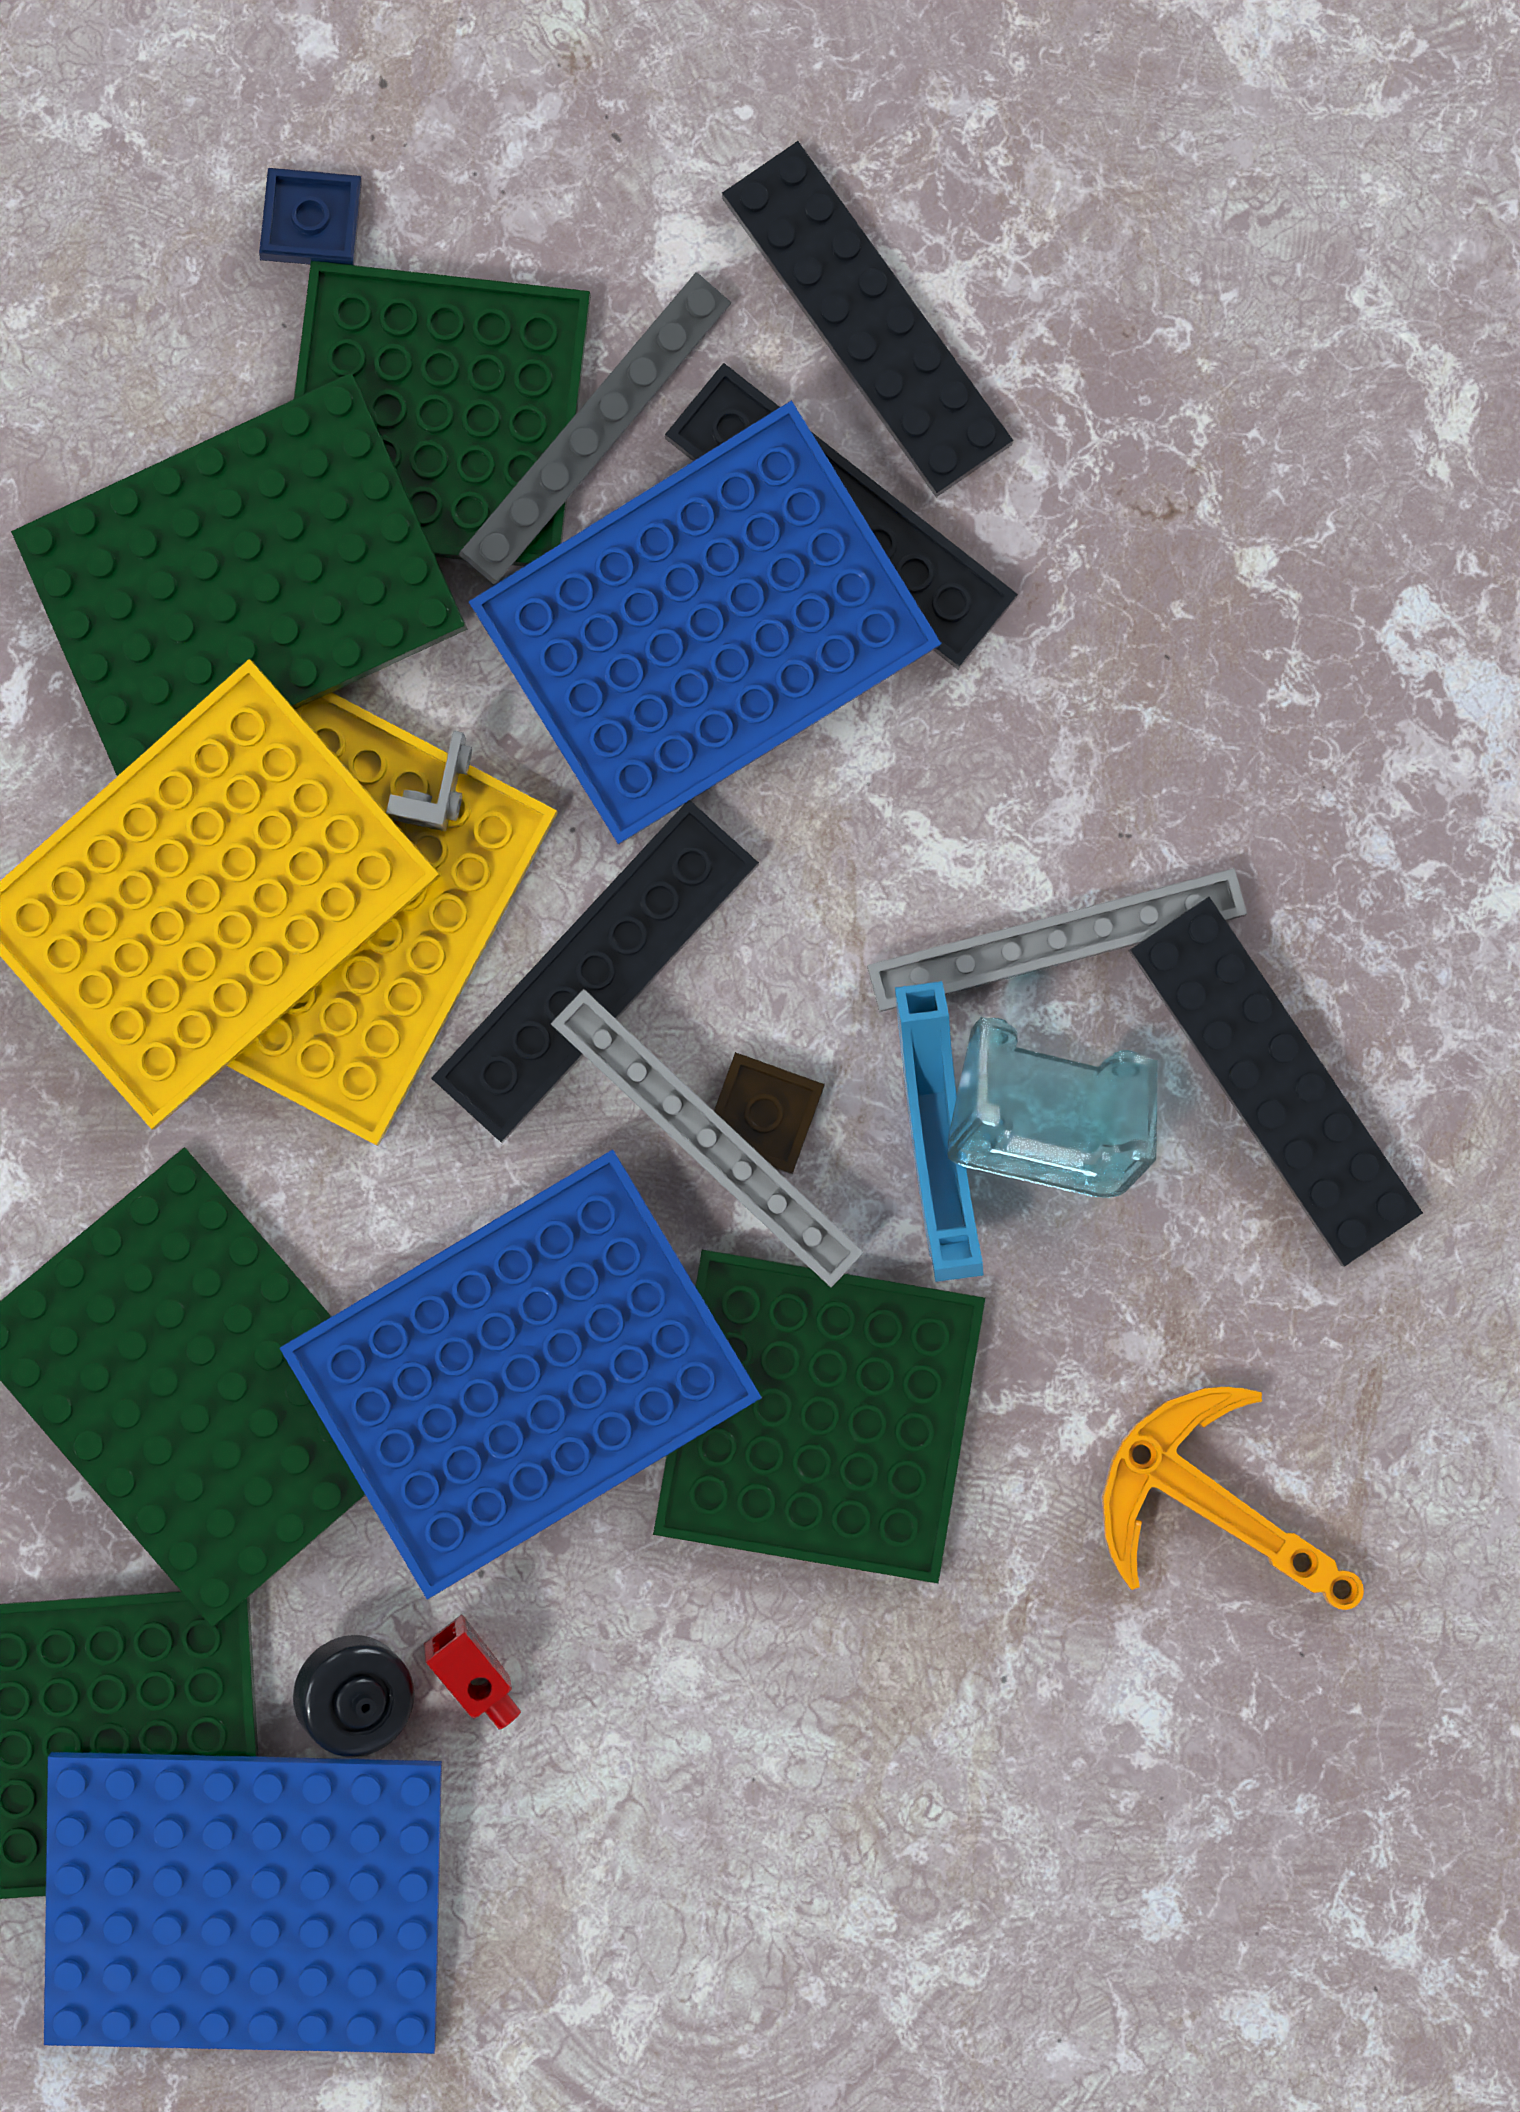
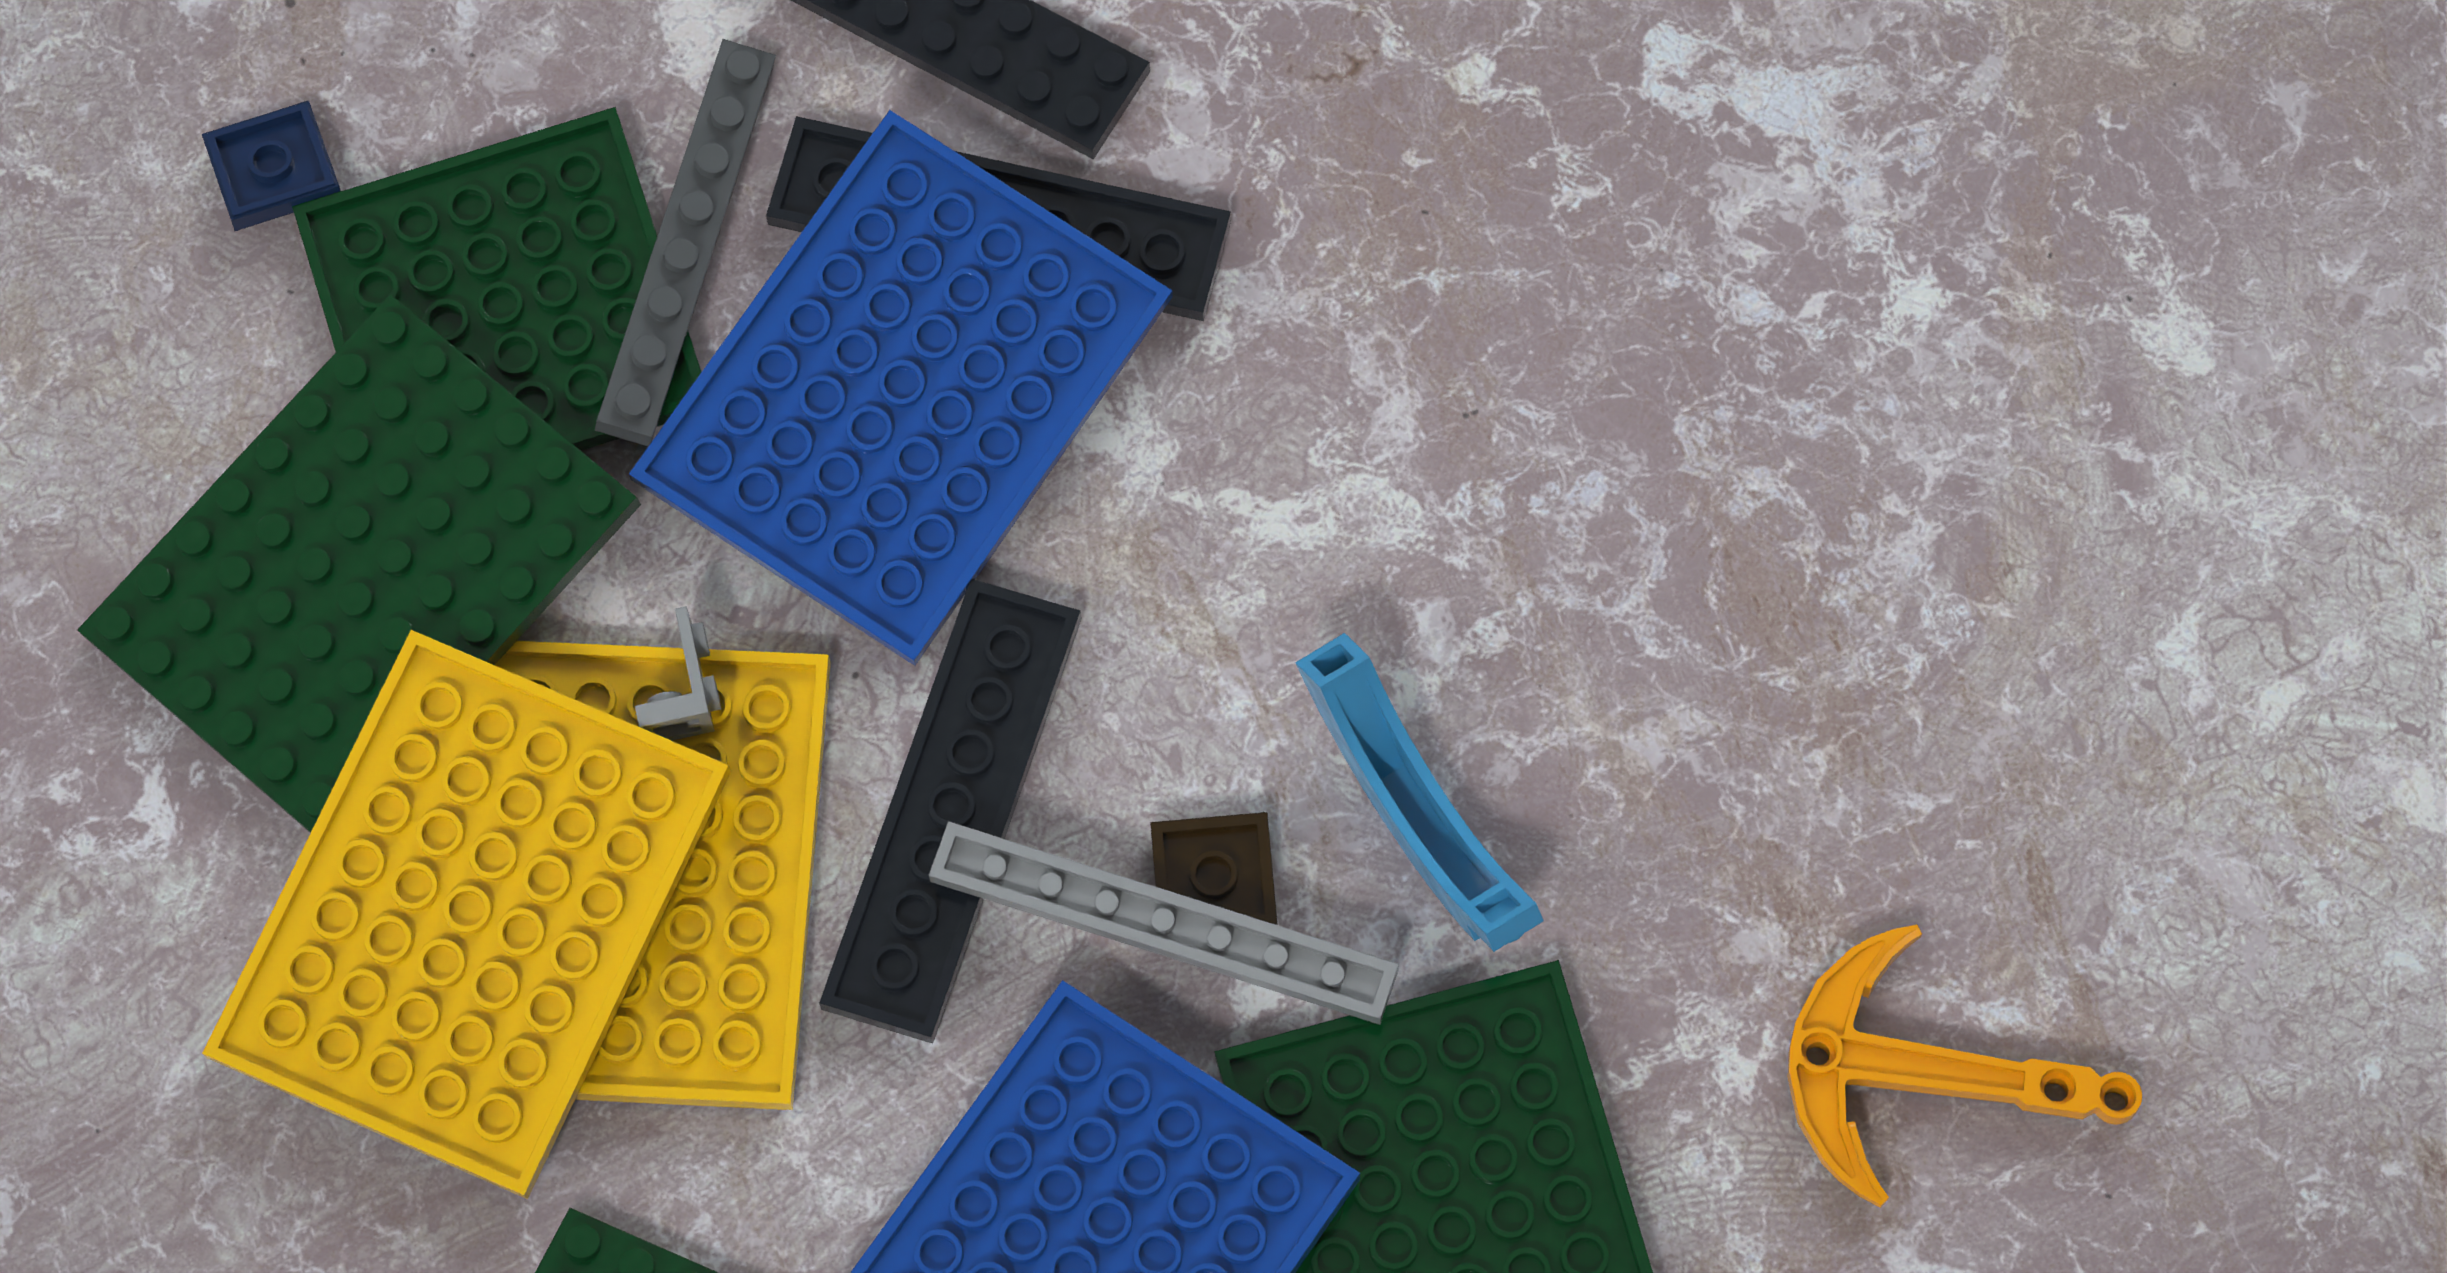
camera: 20 degrees left, 15 degrees down
light grey plate [867,868,1247,1013] -> none
clear light blue windscreen [947,1017,1158,1198] -> none
black plate [1128,897,1423,1267] -> none

